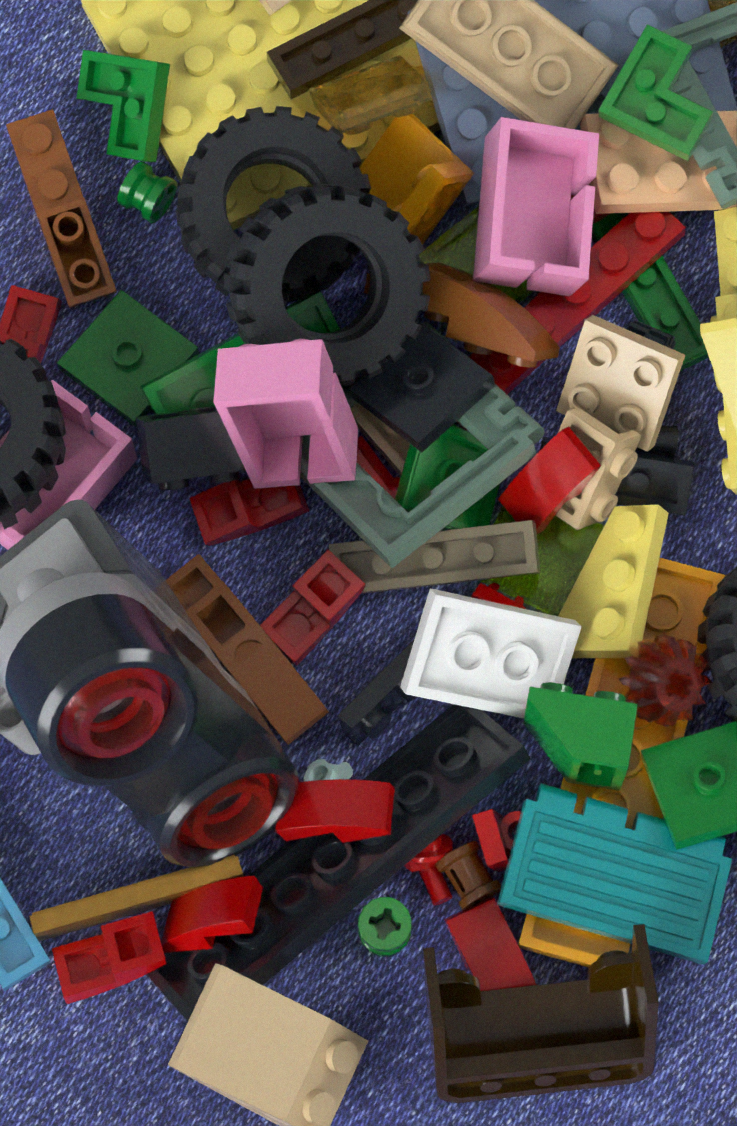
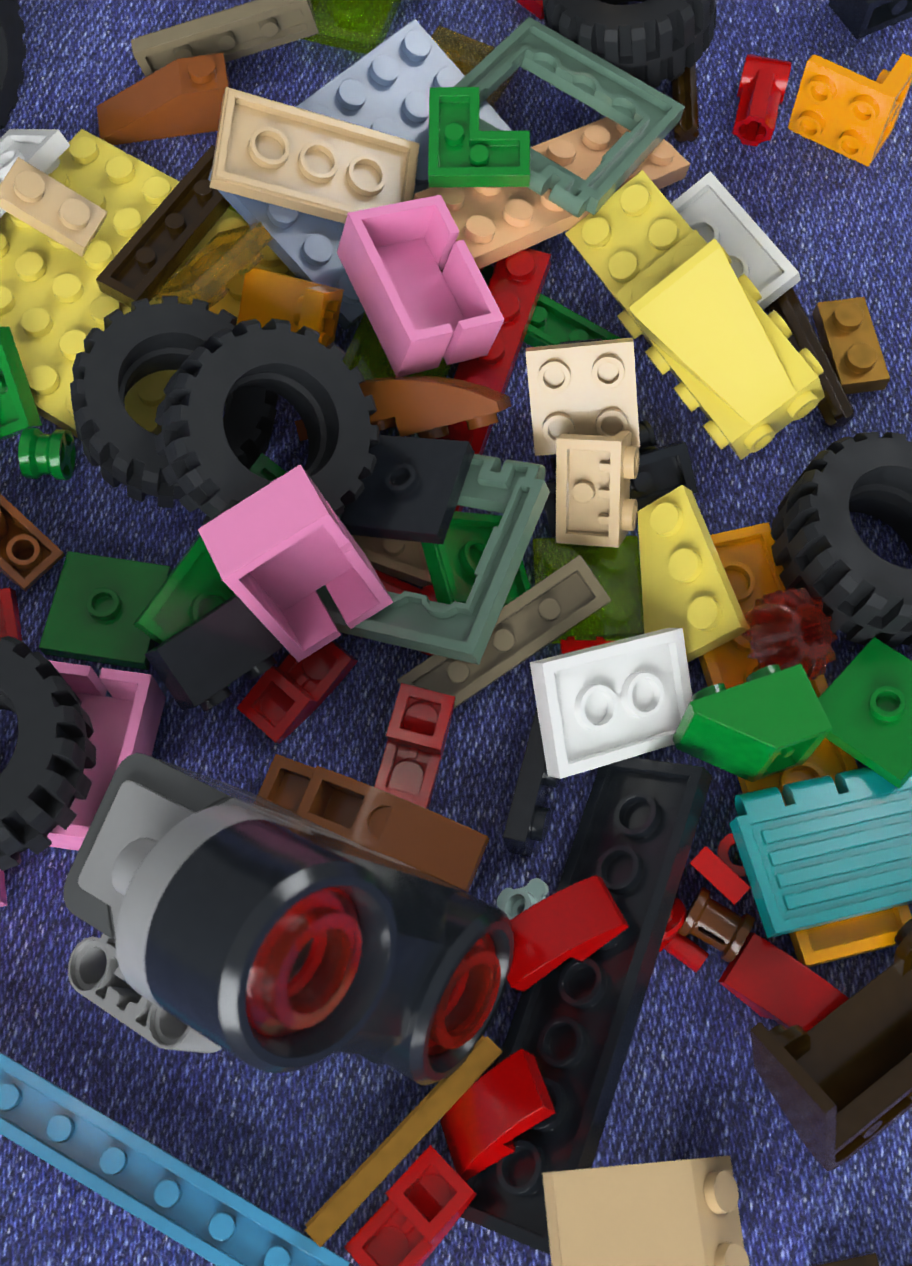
camera: 30 degrees left, 5 degrees down
green wheel [358,897,411,957] -> none
red slope [498,426,601,534] -> none

